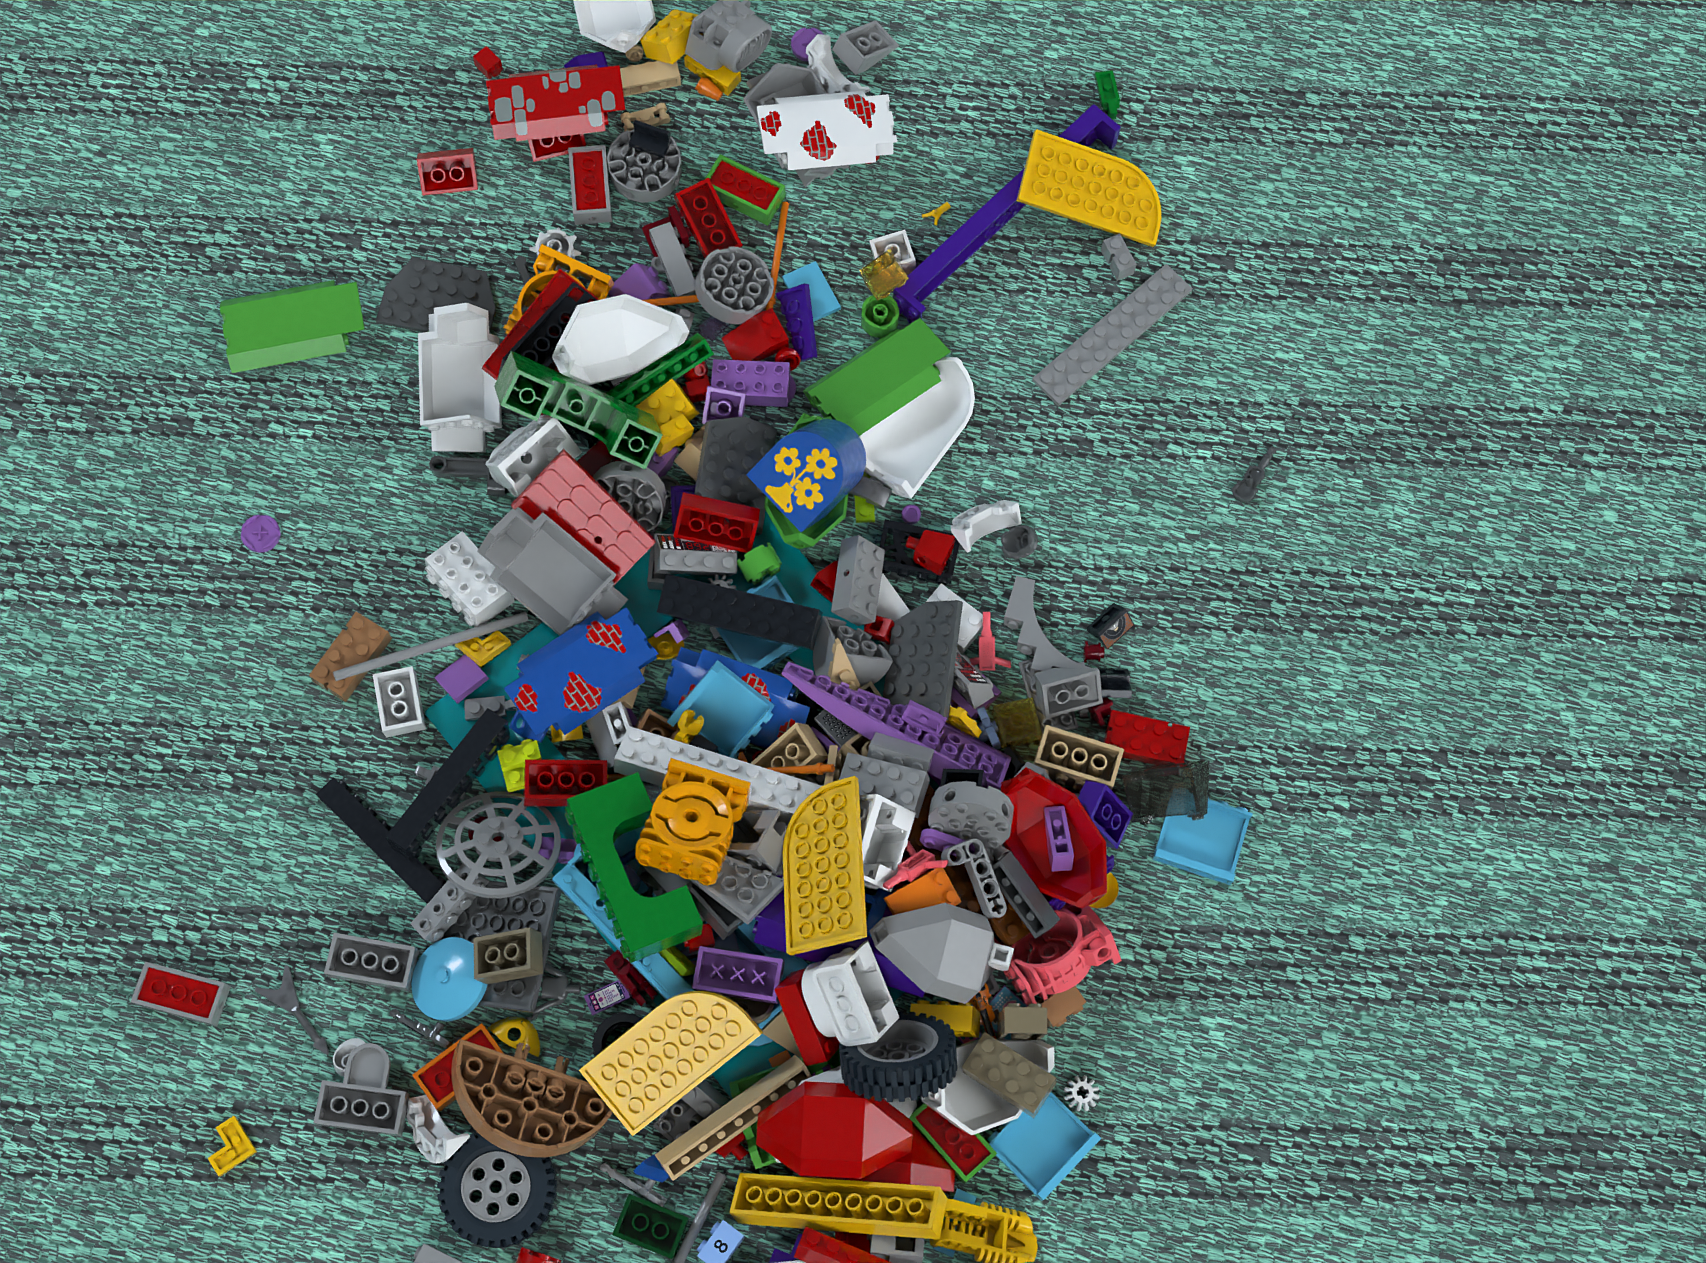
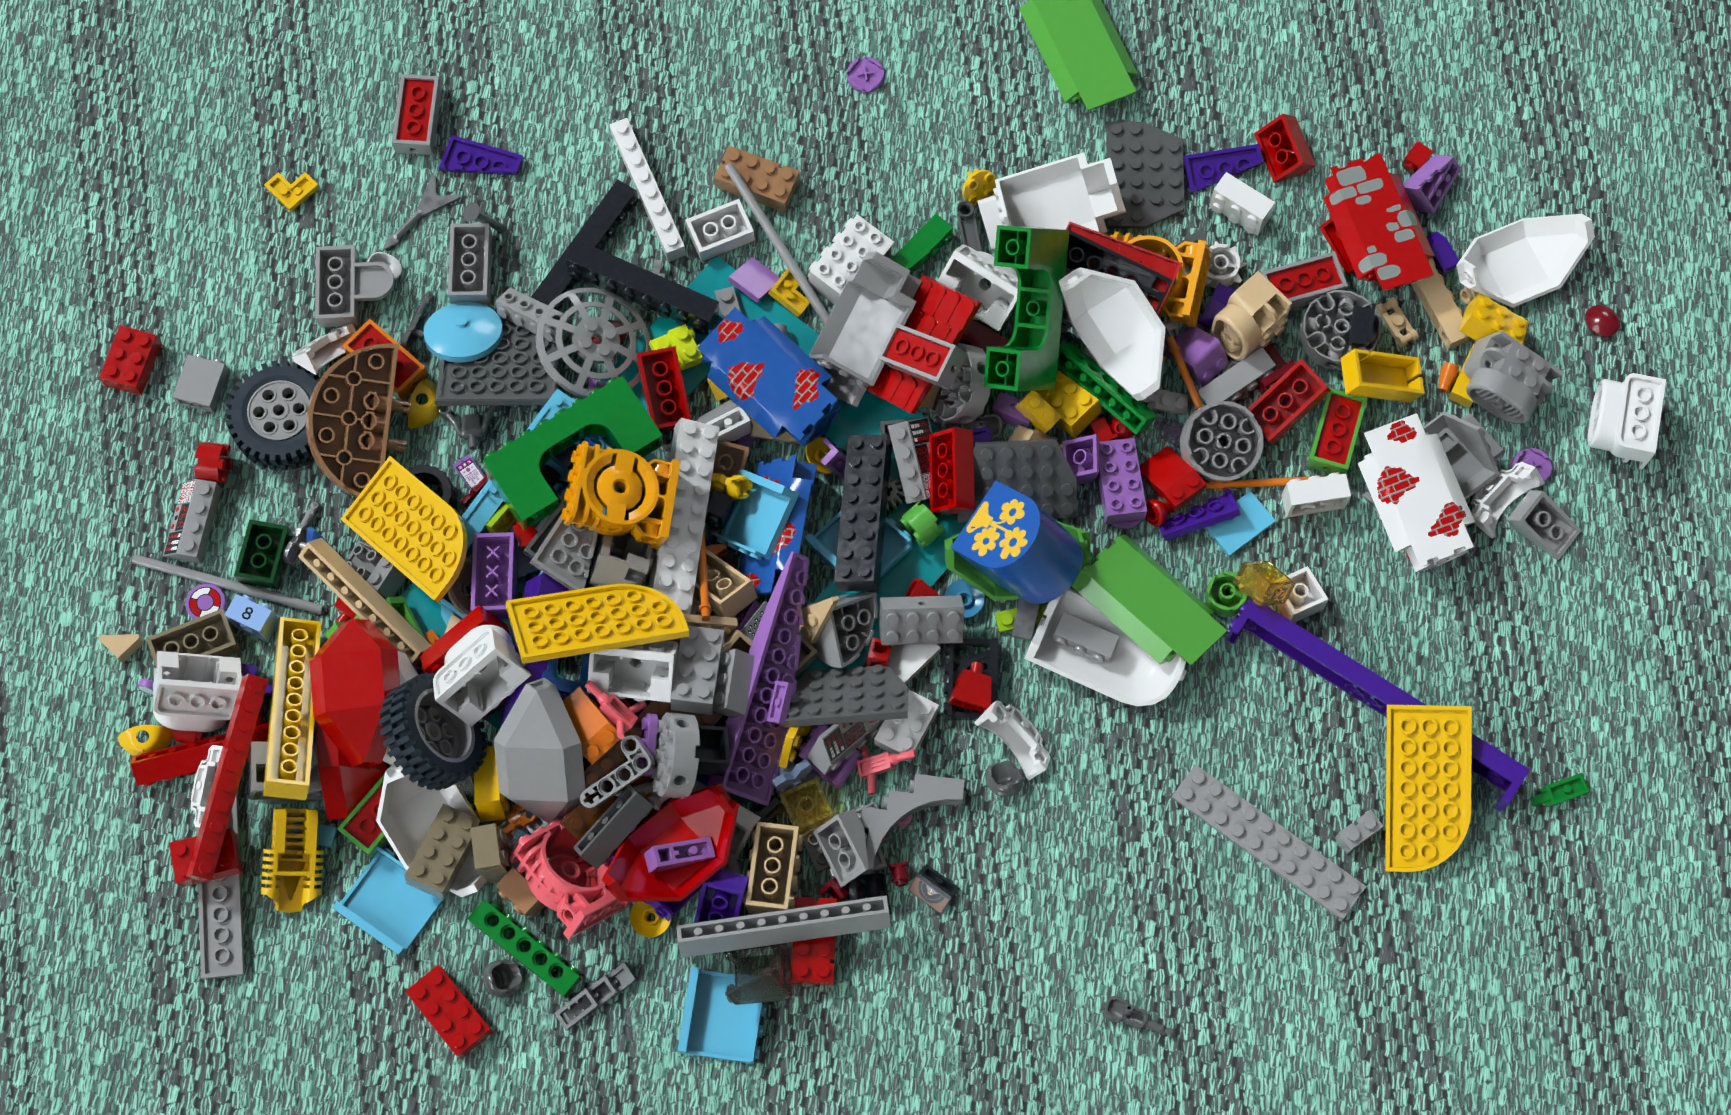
camera: 85 degrees right, 0 degrees up
dark tan brick [474,927,543,984] -> none
medium lavender tile [901,505,921,525] -> none
yellow bar [922,202,951,225] -> none
white brick [988,943,1014,971] -> none
white gear [1064,1075,1100,1112] -> none
none -> red brick [405,964,493,1060]
none -> dark purple wing [438,135,524,175]
none -> dark grey piece [463,202,506,233]
none -> green brick [467,899,582,999]
none -> dark grey hair [482,959,524,998]
none -> dark grey slope [554,962,638,1030]
none -> white brick [610,118,686,262]
none -> light grey brick [676,895,891,958]
none -> brick [878,323,967,390]
none -> green slope [891,214,953,275]
none -> dark azure dish [944,579,984,618]
none -> yellow plate [962,169,996,206]
none -> light grey brick [1052,612,1120,662]
none -> dark purple wing [1183,144,1263,194]
none -> dark purple slope [1198,283,1235,329]
none -> white brick [1209,172,1275,236]
none -> tan brick [1211,271,1292,361]
none -> white brick [1281,472,1351,518]
none -> yellow piece [1341,349,1425,403]
none -> medium lavender wedge [1403,155,1461,214]

